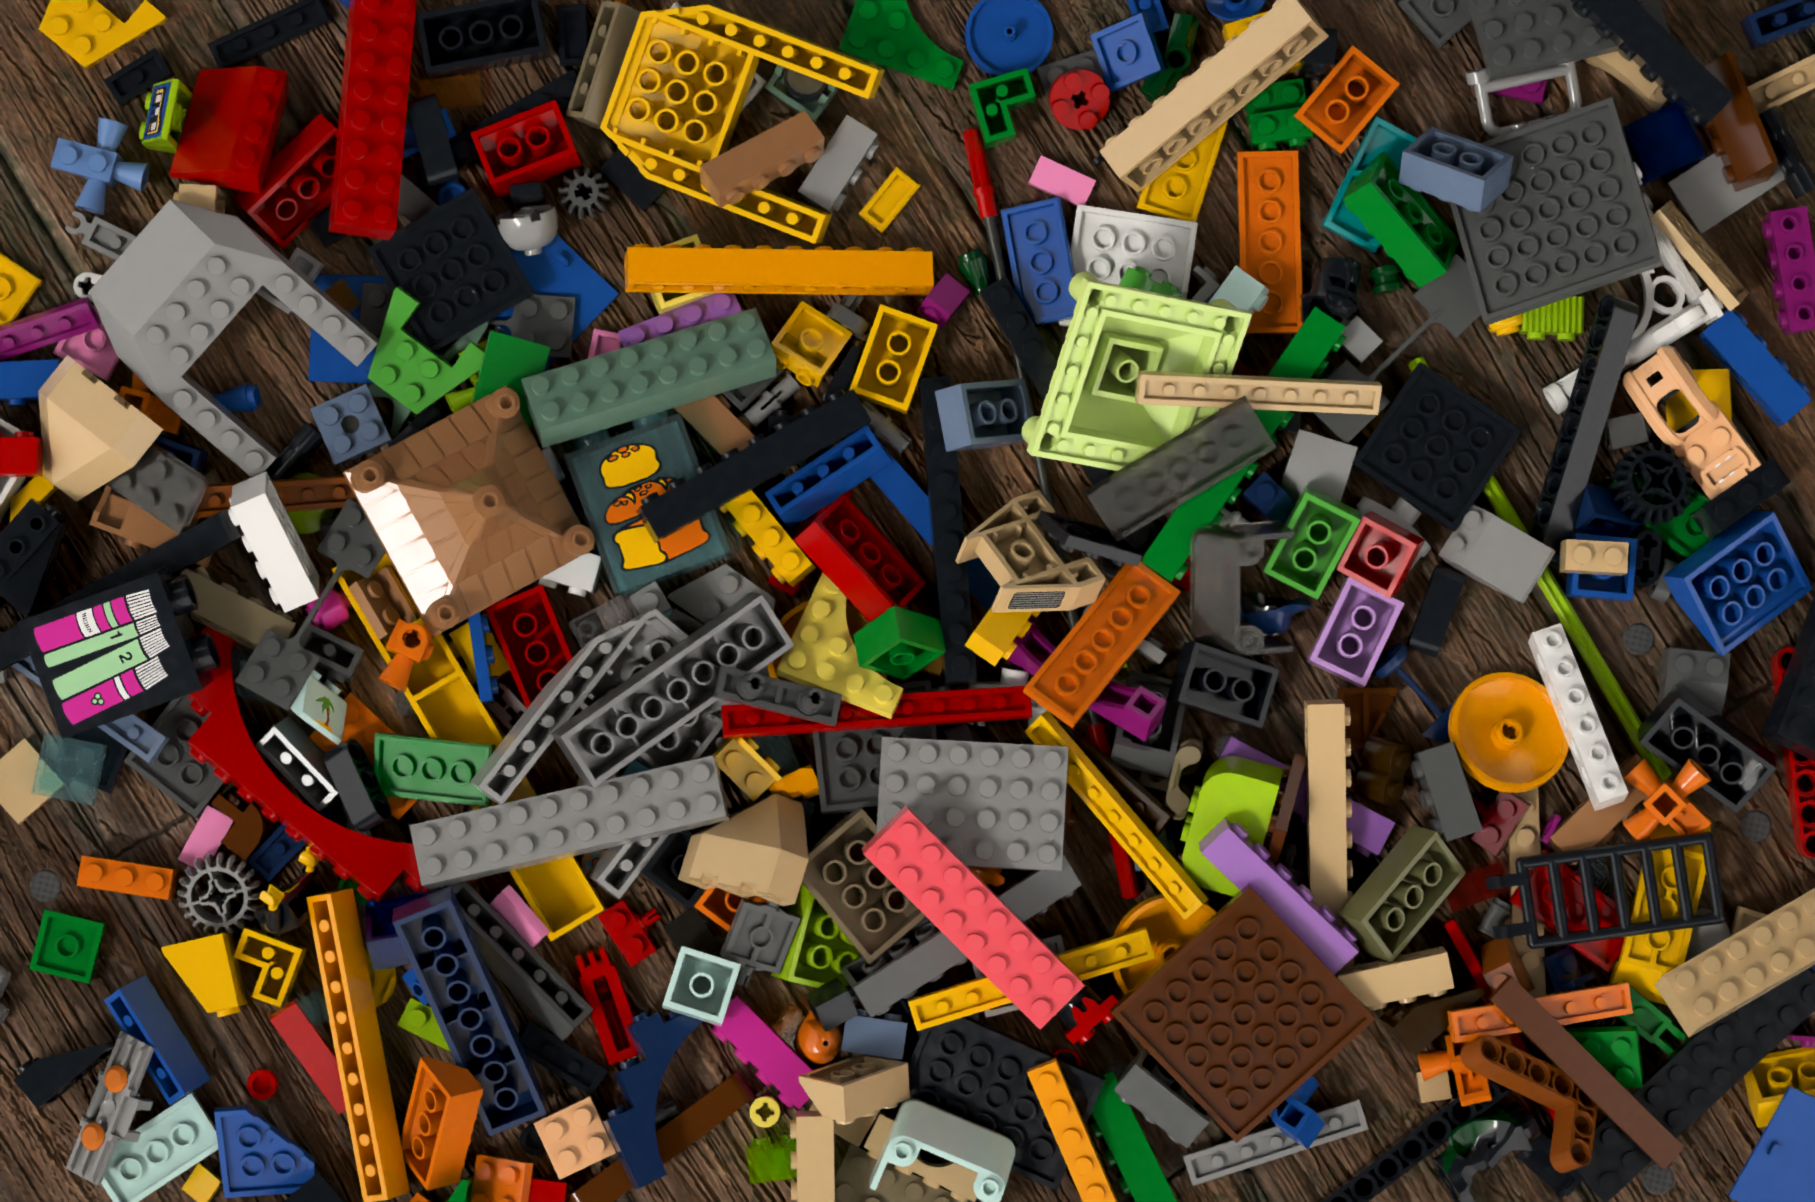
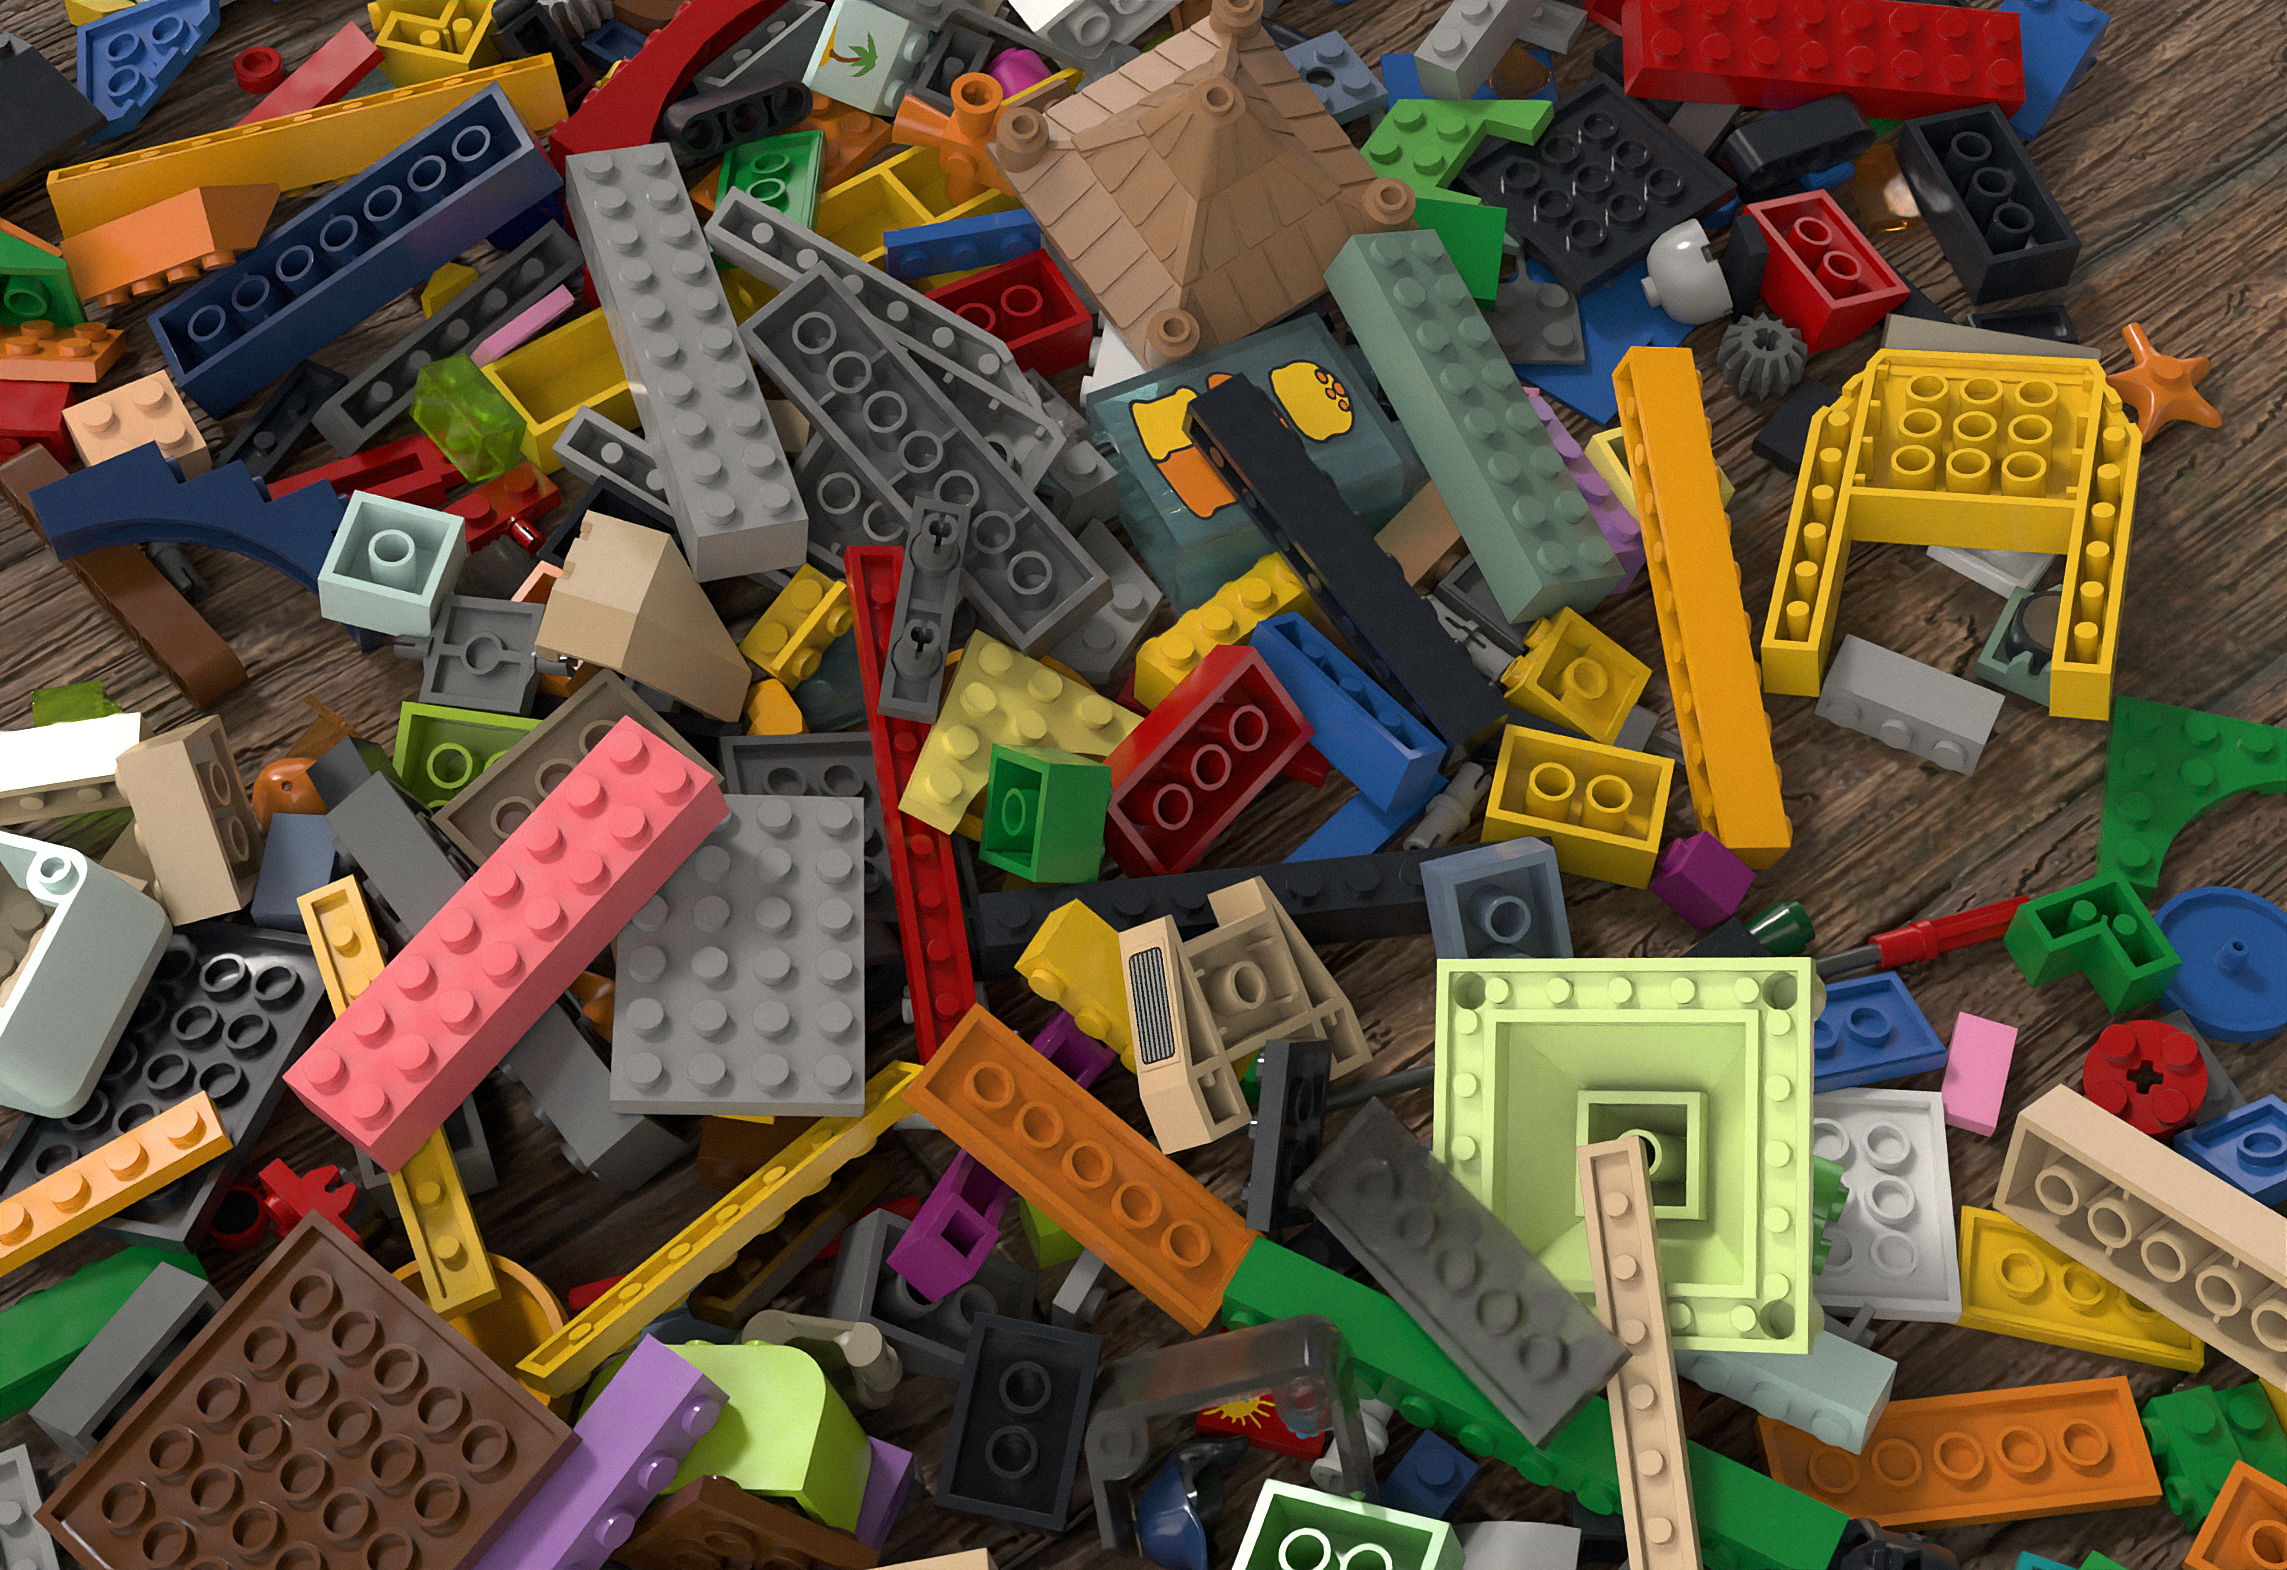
camera: 85 degrees right, 30 degrees down
medium nougat brick [700,110,825,208] -> none
dark pink brick [711,995,814,1109] -> none
light yellow wheel [749,1095,781,1128] -> none
yellow tile [859,167,920,234] -> none
none -> clear neon green brick [409,352,527,483]

